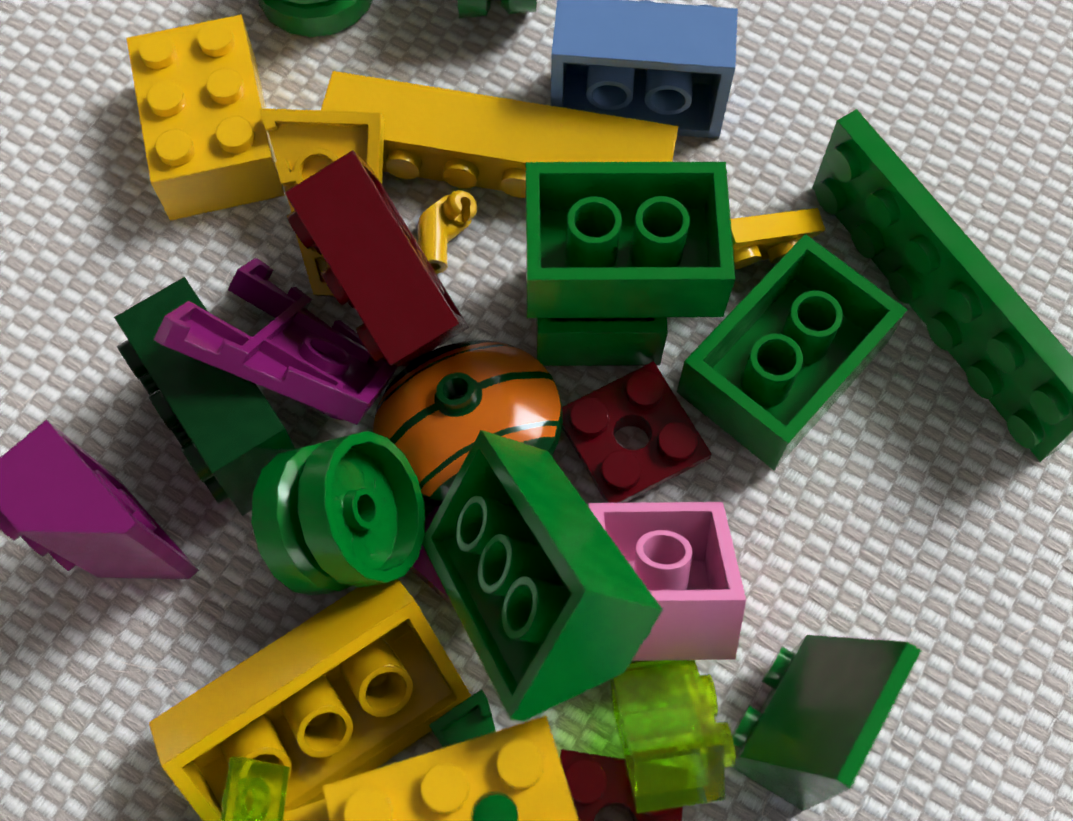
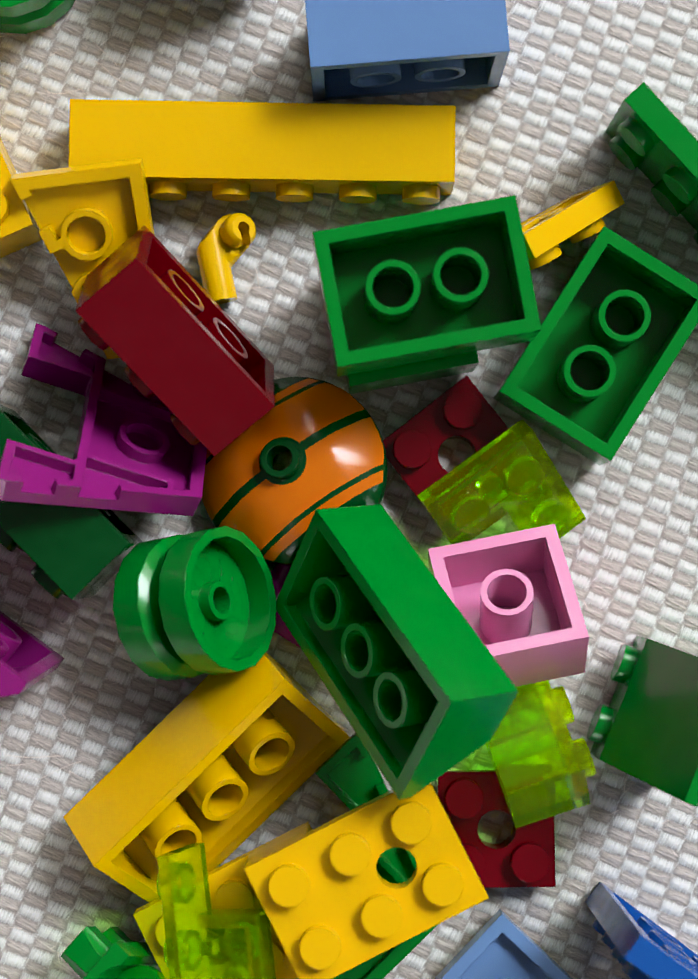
camera: 10 degrees left, 20 degrees up
none -> clear neon green plate [417,420,586,544]

